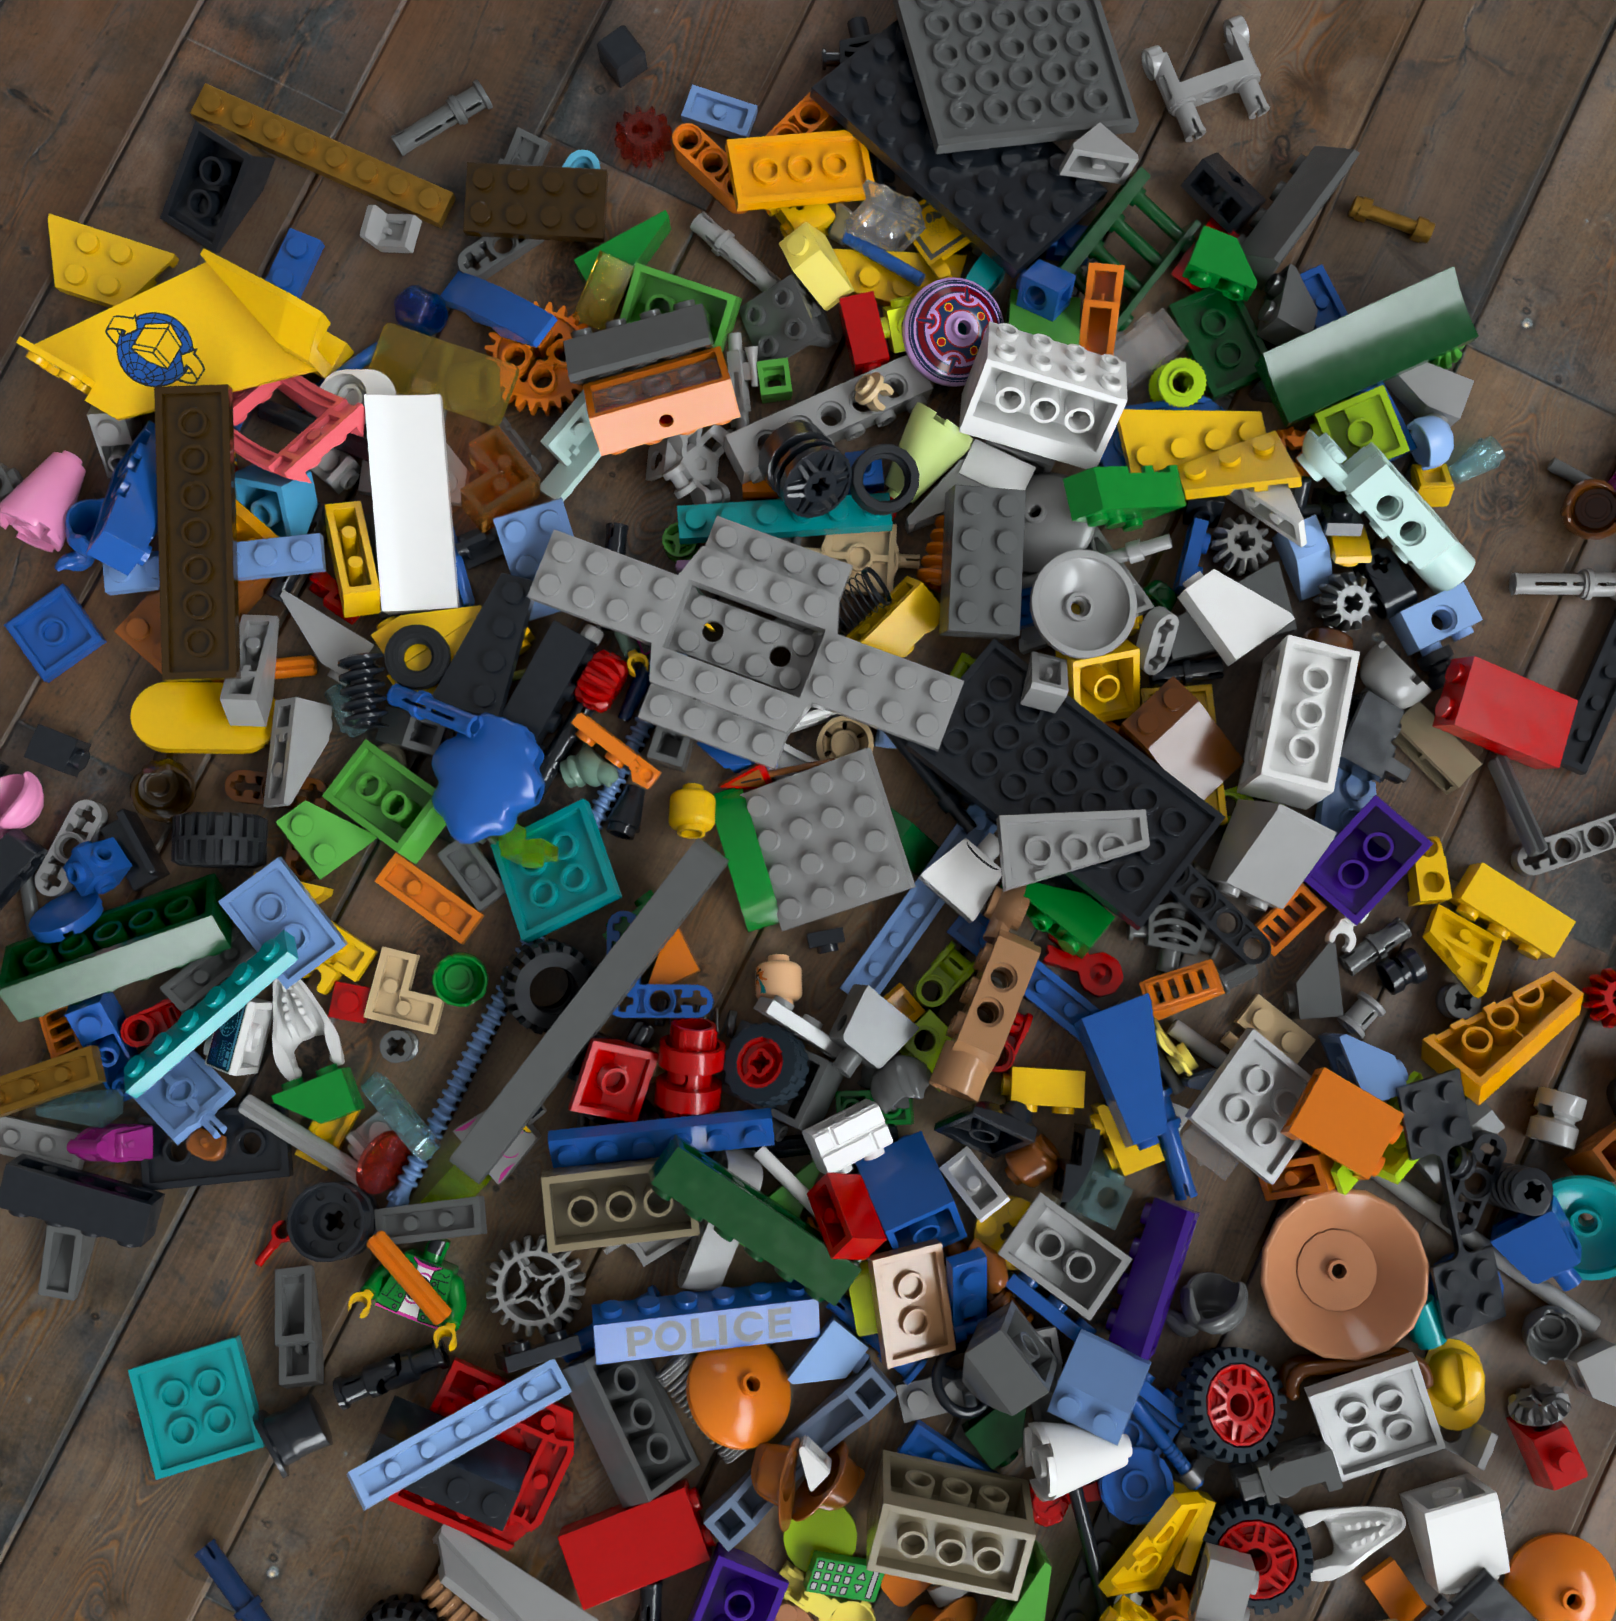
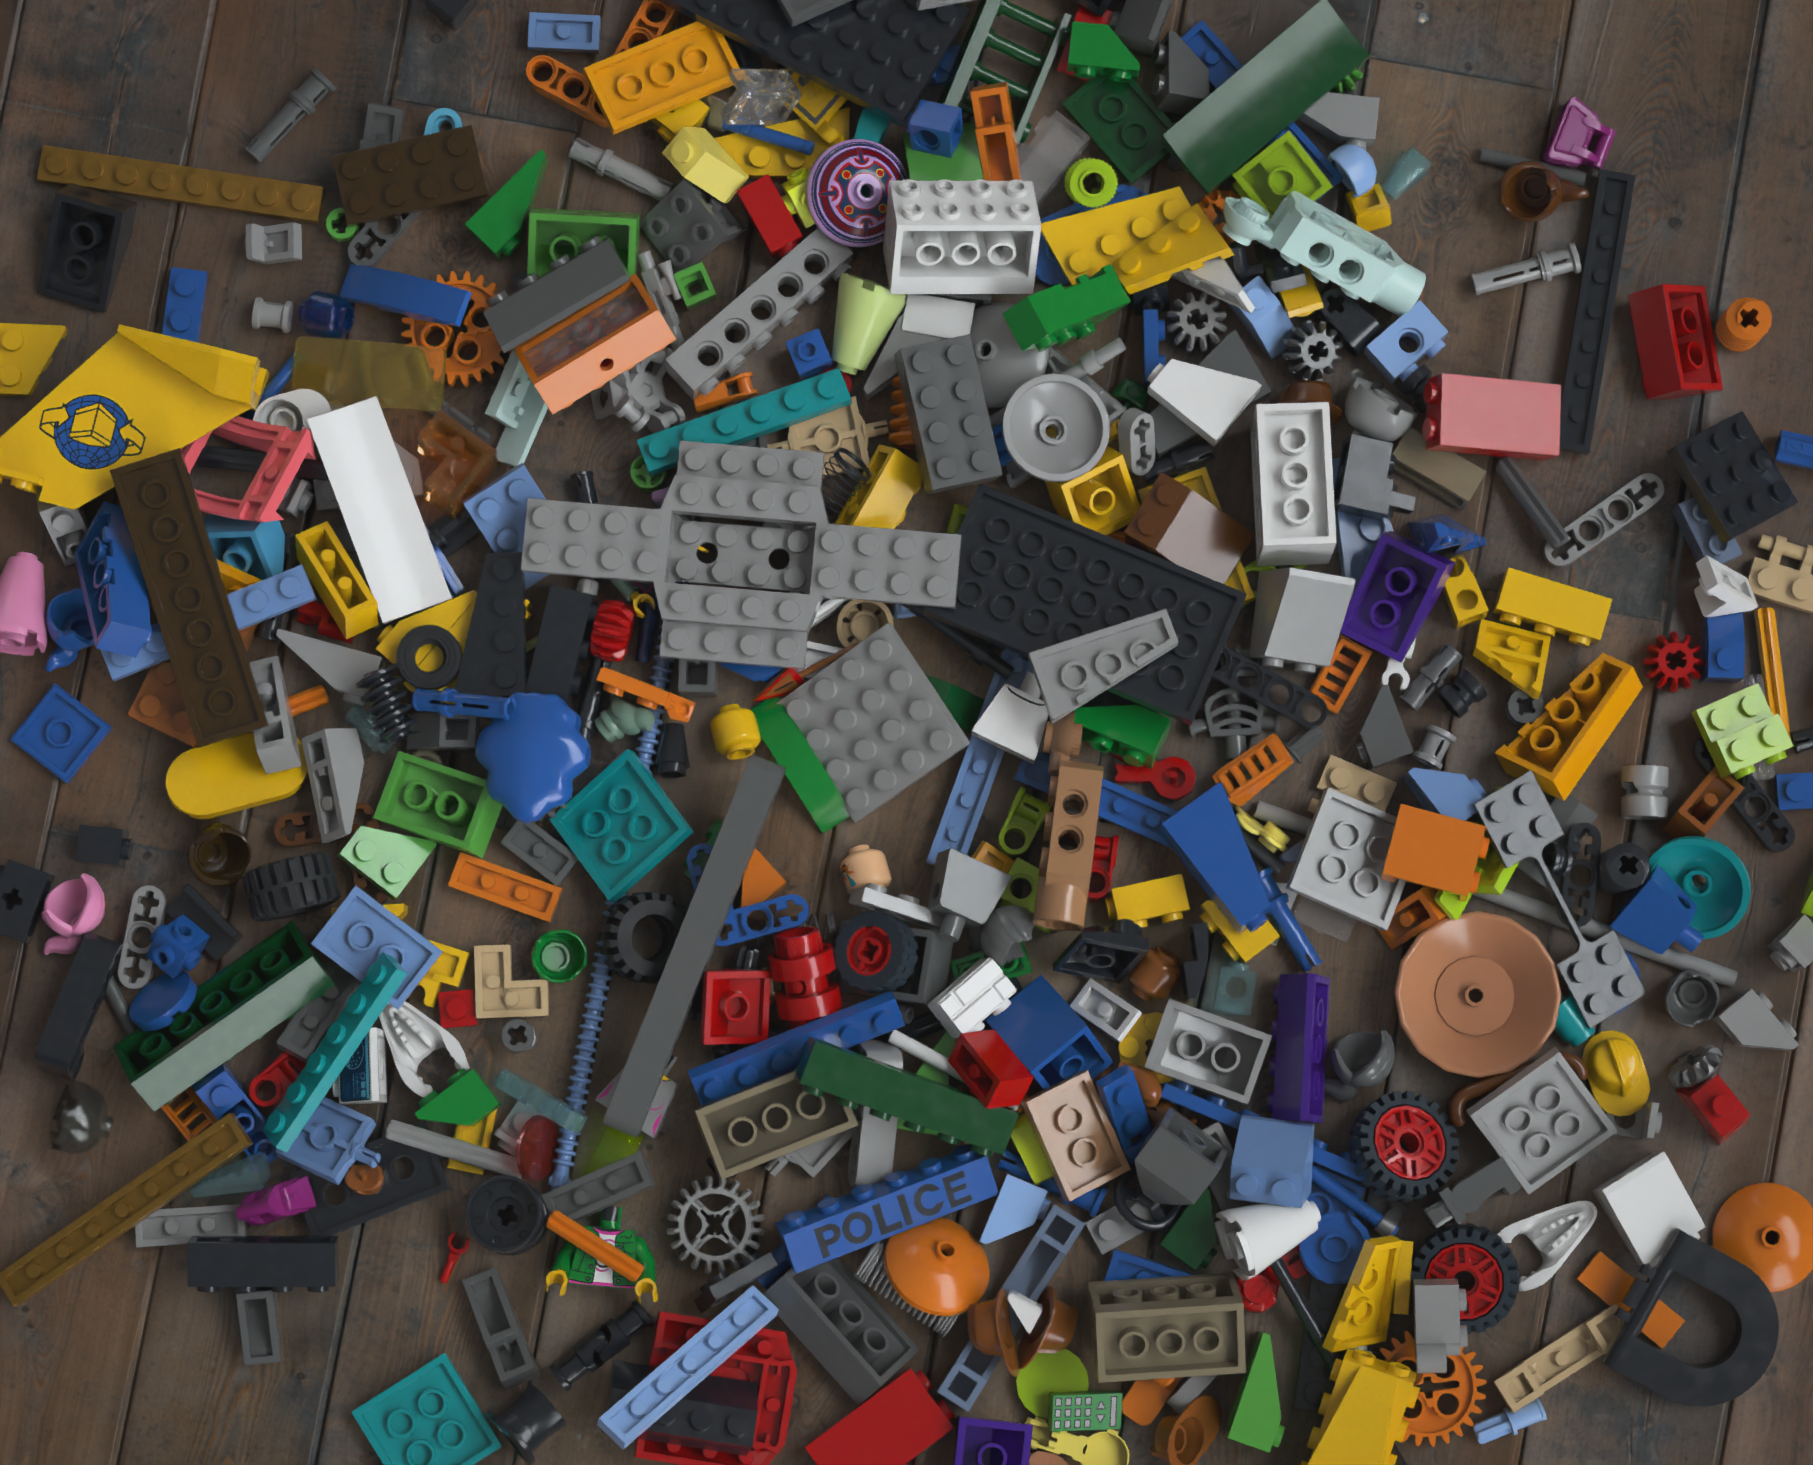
camera: 10 degrees left, 0 degrees up
clear neon green bracket [499,824,558,868] -> none
clear yellow plate [572,250,635,331] -> none
clear red gear [614,105,673,168] -> none
black wheel [758,420,853,518] -> none
black plate [807,927,845,954] -> none
black tyre [850,444,920,515] -> none
tan plate [855,372,894,412] -> none
light grey slope [1020,651,1069,713] -> none
none -> light grey bush [252,297,293,333]
none -> bright green bush [326,207,360,243]
none -> blue wedge [1408,513,1487,554]

